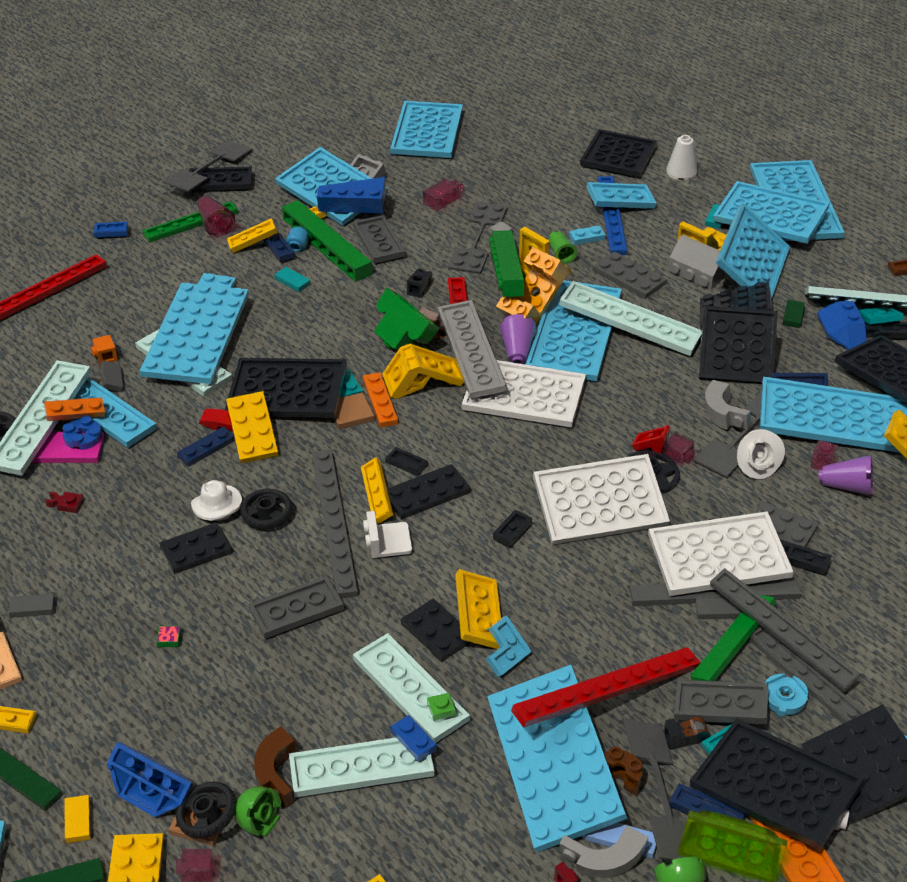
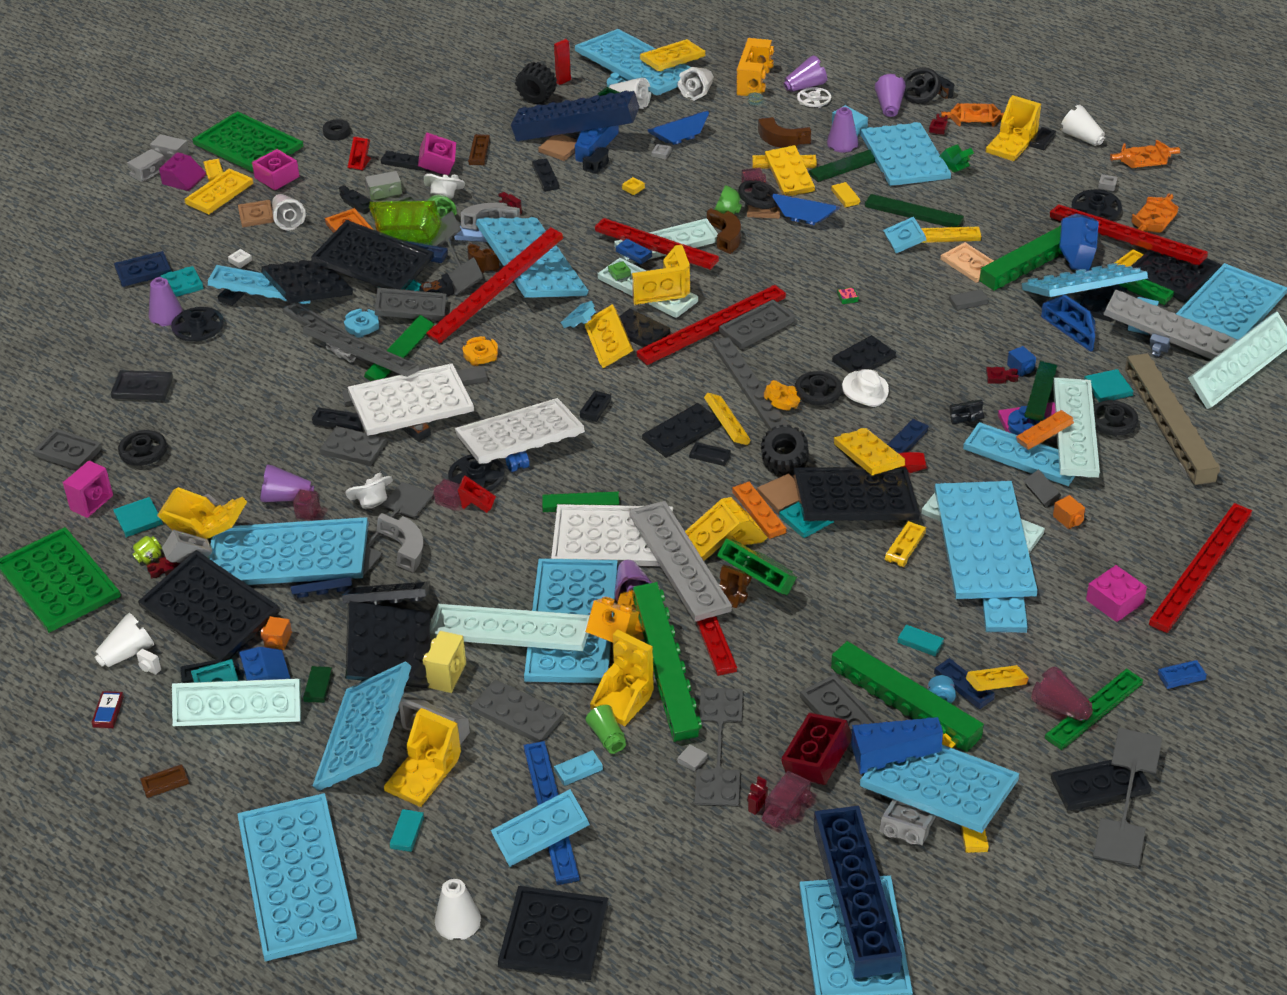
camera: 170 degrees right, 0 degrees up
white bracket [363,511,412,558] -> none
black leg [407,268,432,298] -> none
medium azure plate [713,181,830,244] -> none
none -> orange brick [261,616,292,650]
none -> light yellow brick [423,631,466,693]
none -> light orange plate [463,336,498,366]
none -> green tile [542,491,619,512]
none -> red tile [595,218,719,270]
none -> yellow bracket [632,245,690,305]
none -> red plate [636,285,786,365]
none -> dark red plate [747,776,768,815]
none -> black tyre [761,425,809,476]
none -> light orange plate [764,380,800,410]
none -> dark red brick [781,713,852,785]
none -> dark blue brick [813,806,902,979]
none -> medium azure plate [883,217,927,253]
none -> yellow plate [885,521,926,568]
none -> black hips [950,399,984,424]
none -> blue brick [1007,346,1036,377]
none -> dark green tile [1024,361,1057,422]
none -> dark pink brick [1086,565,1147,622]

